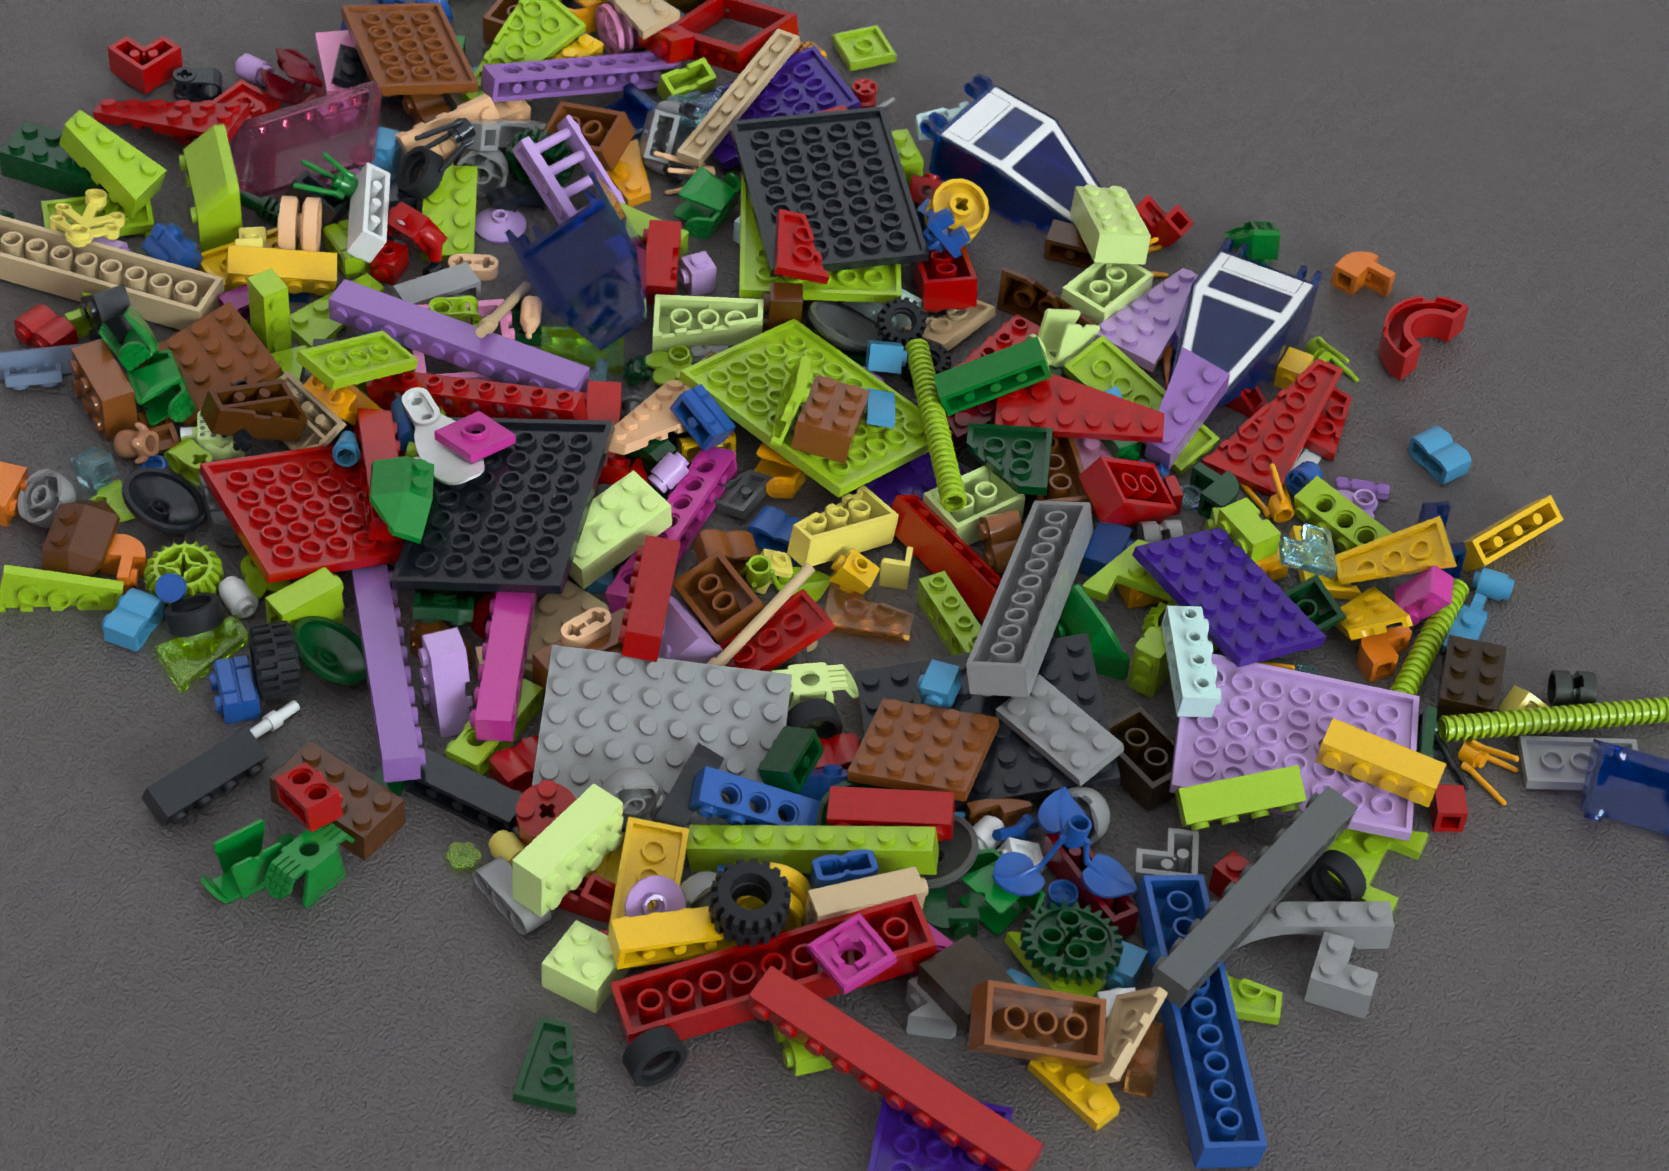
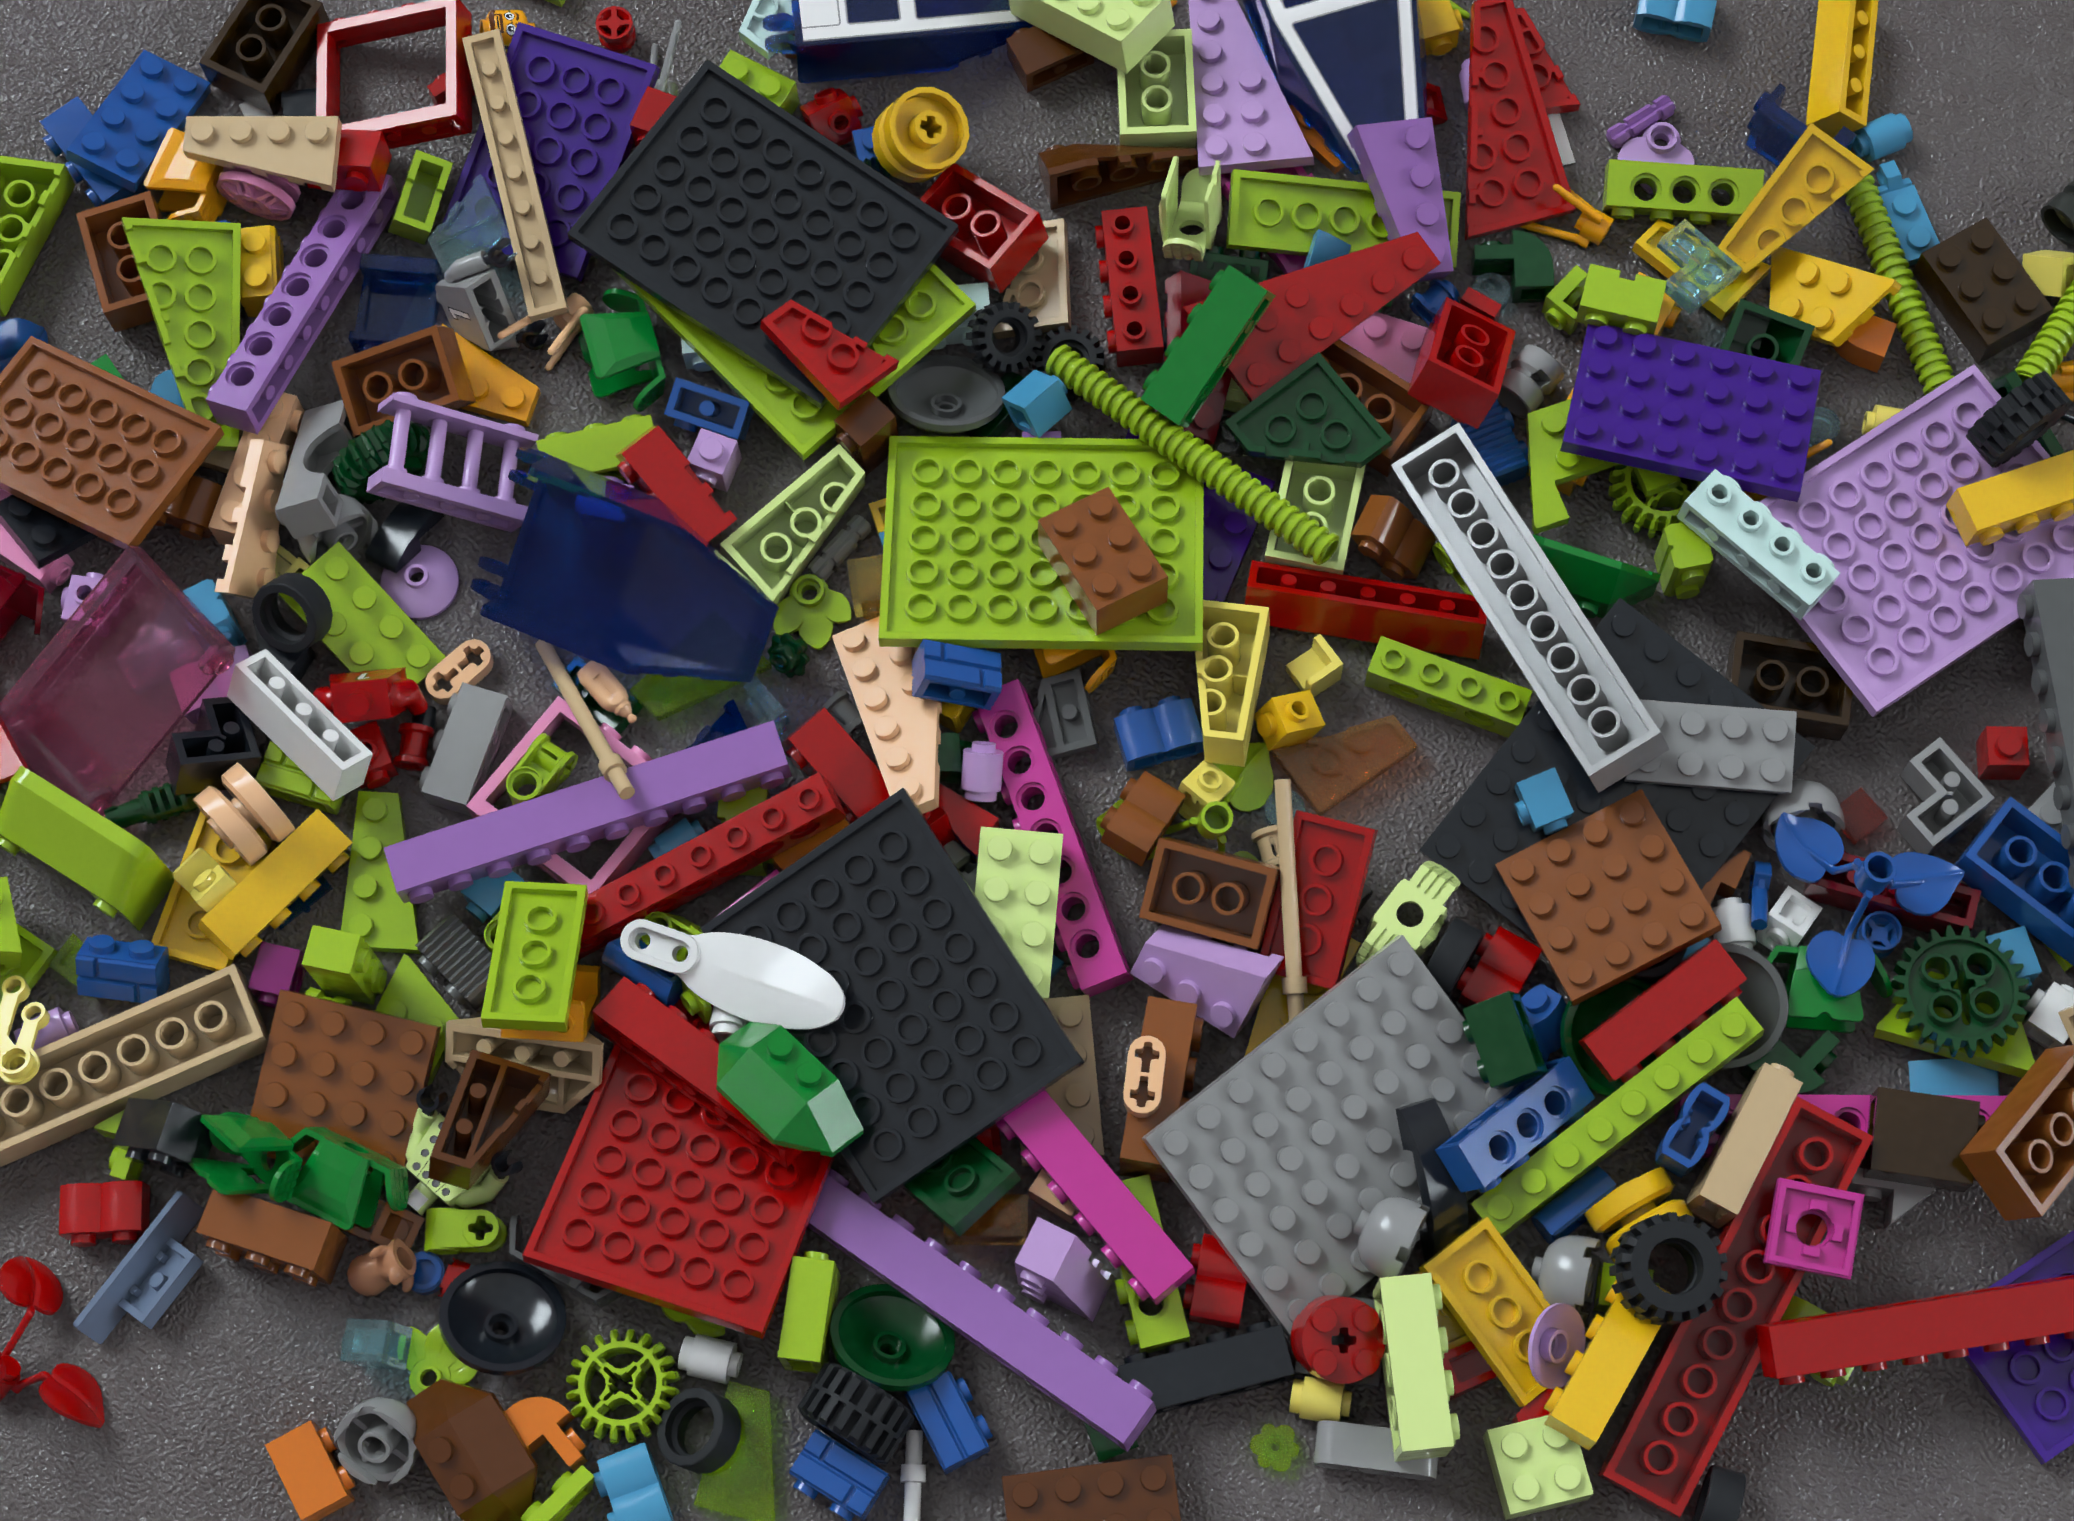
camera: 35 degrees left, 25 degrees up
blue tile [155,573,187,603] -> none
green plant [293,152,358,200] -> none
dark azure cone [332,431,361,467] -> none
black plant [414,118,476,173] -> none
dark pink piece [434,411,516,464] -> none
red brick [618,535,681,662] -> none
lime wing [769,355,813,448] -> none
dark azure slope [864,388,895,428] -> none
blue hips [923,207,970,259] -> none
lime brick [1175,765,1307,831] -> none
blue wheel [1285,461,1322,495] -> none
dark pink brick [1394,565,1455,627] -> none
none -> red bush [393,723,434,771]
none -> blue brick [664,377,754,440]
none -> blue brick [905,1371,993,1474]
none -> clear red tile [1840,787,1888,845]
none -> black tyre [1966,371,2073,468]

